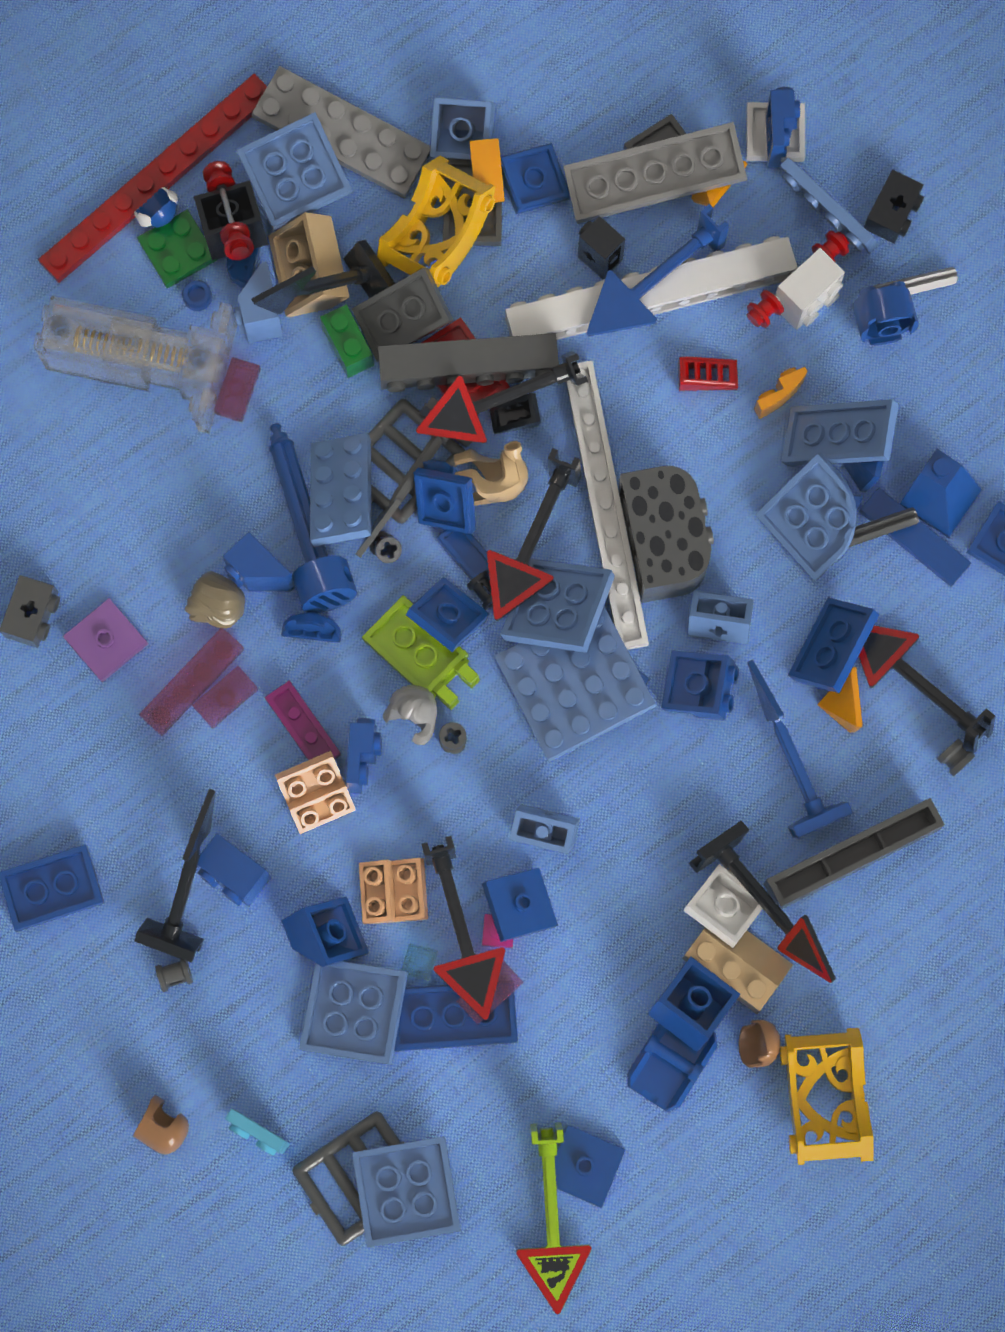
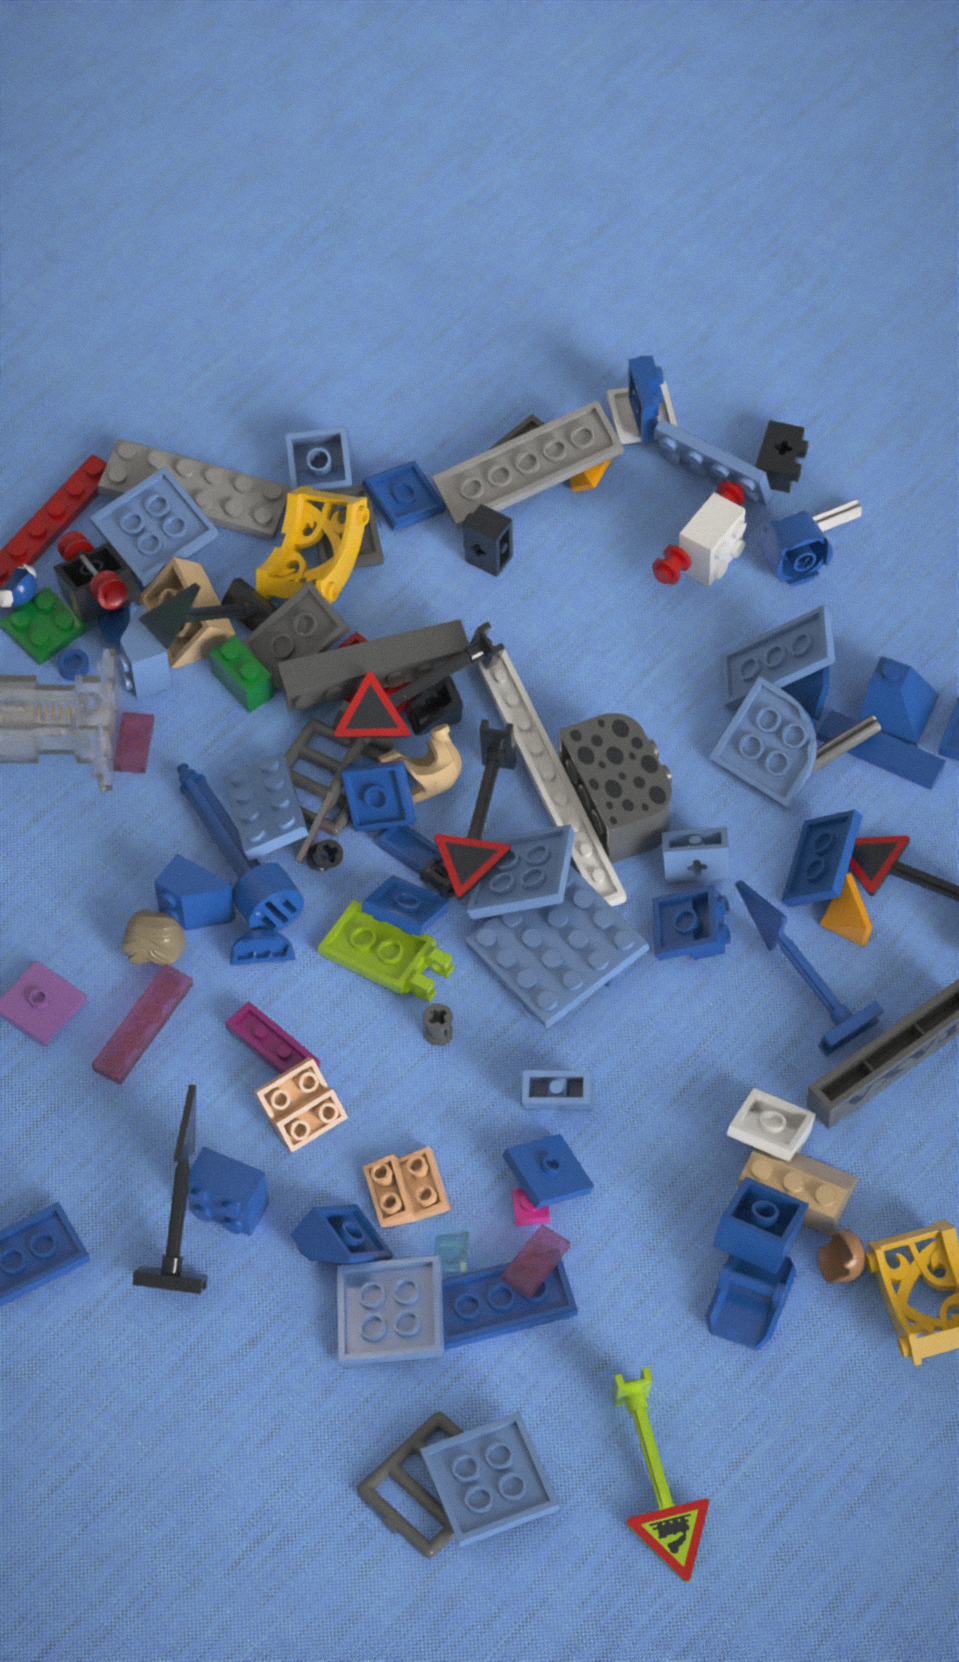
camera: 10 degrees left, 20 degrees down
medium nougat helmet [133,1095,189,1155] -> none
dark grey bush [155,959,193,992] -> none
clear pink plate [192,666,258,729] -> none
medium azure plate [225,1108,290,1156] -> none
blue plate [346,718,382,794] -> none
light grey hair [383,685,437,745] -> none
piece [422,836,506,1020] -> none
light orange slope [469,138,504,203] -> none
white brick [505,236,798,340] -> none
blue plate [555,1125,626,1208] -> none
blue piece [587,204,729,336] -> none
red slope [678,357,738,391] -> none
black piece [689,820,836,983] -> none
light orange slope [754,367,808,419] -> none

